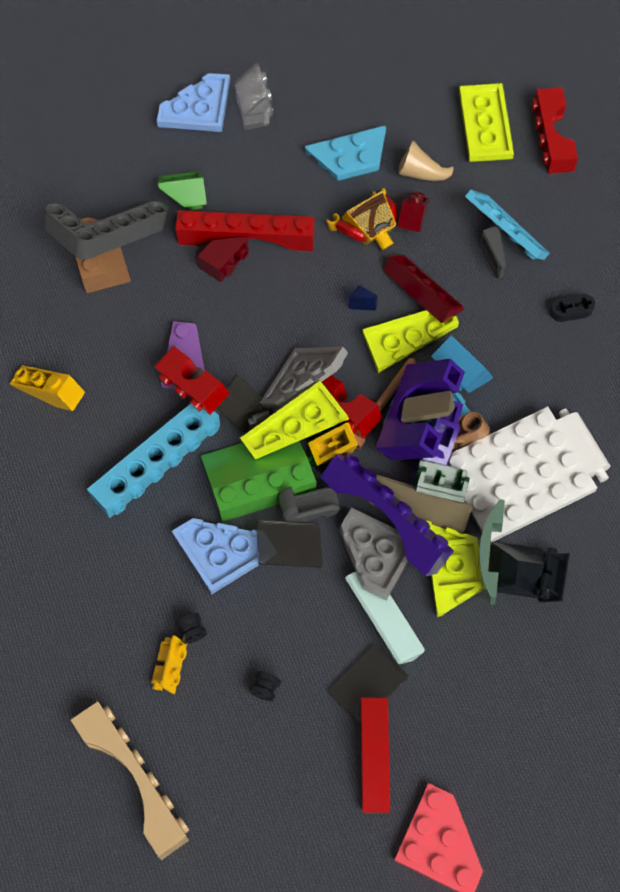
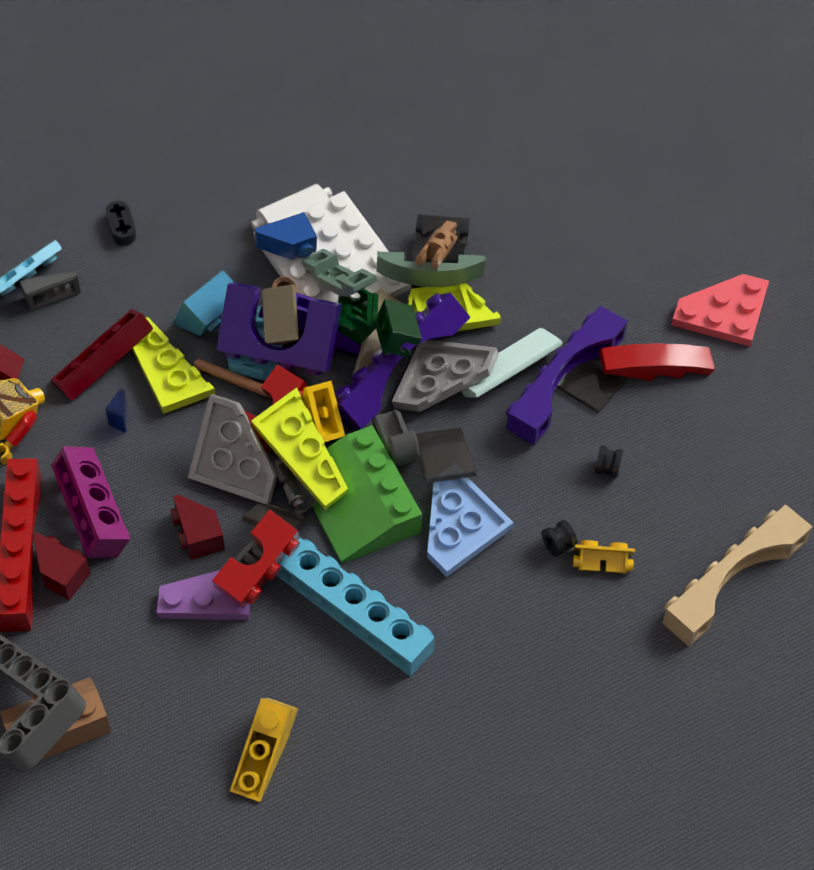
camera: 100 degrees left, 10 degrees down
none -> magenta brick [51,446,130,558]
none -> dark red slope [170,495,225,559]
none -> blue slope [255,212,317,260]
none -> sand green slope [301,249,377,296]
none -> dark green hinge [375,299,422,356]
none -> medium nougat hinge [415,220,458,270]
none -> dark purple arch [506,305,628,445]

